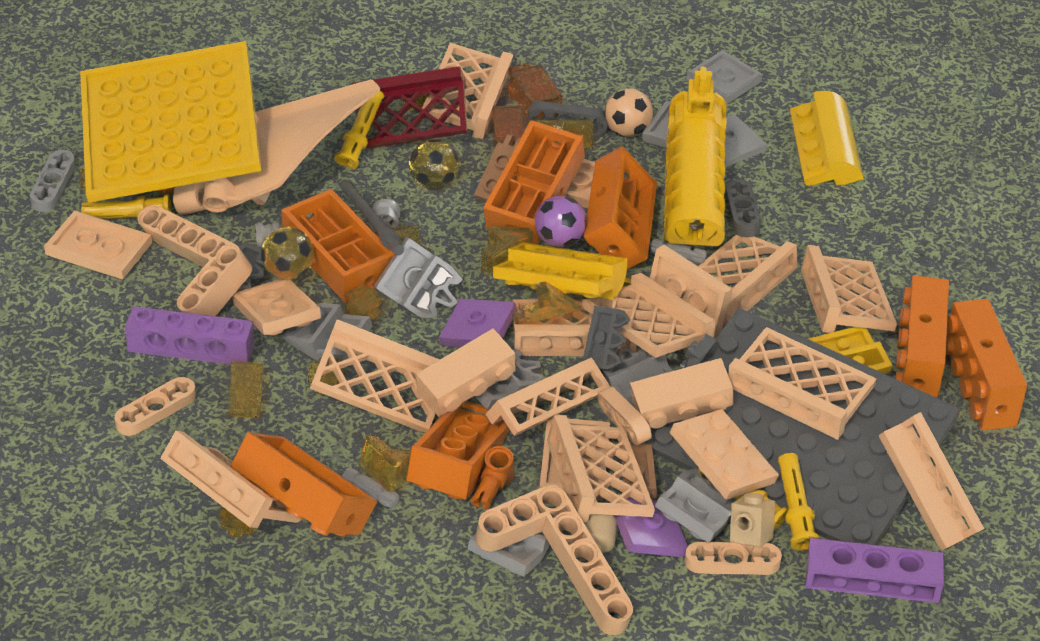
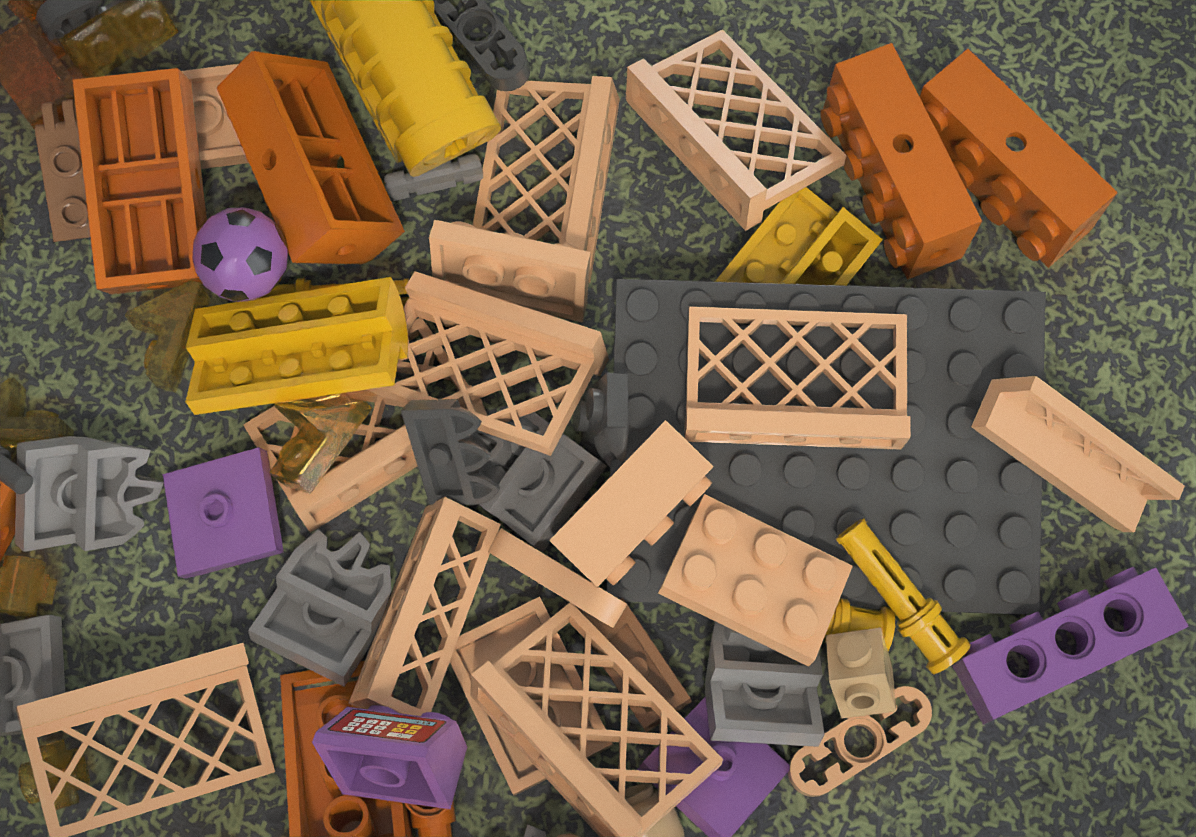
camera: 30 degrees left, 30 degrees up
light nougat brick [416,328,516,417] -> none
none -> medium lavender slope [312,705,467,809]

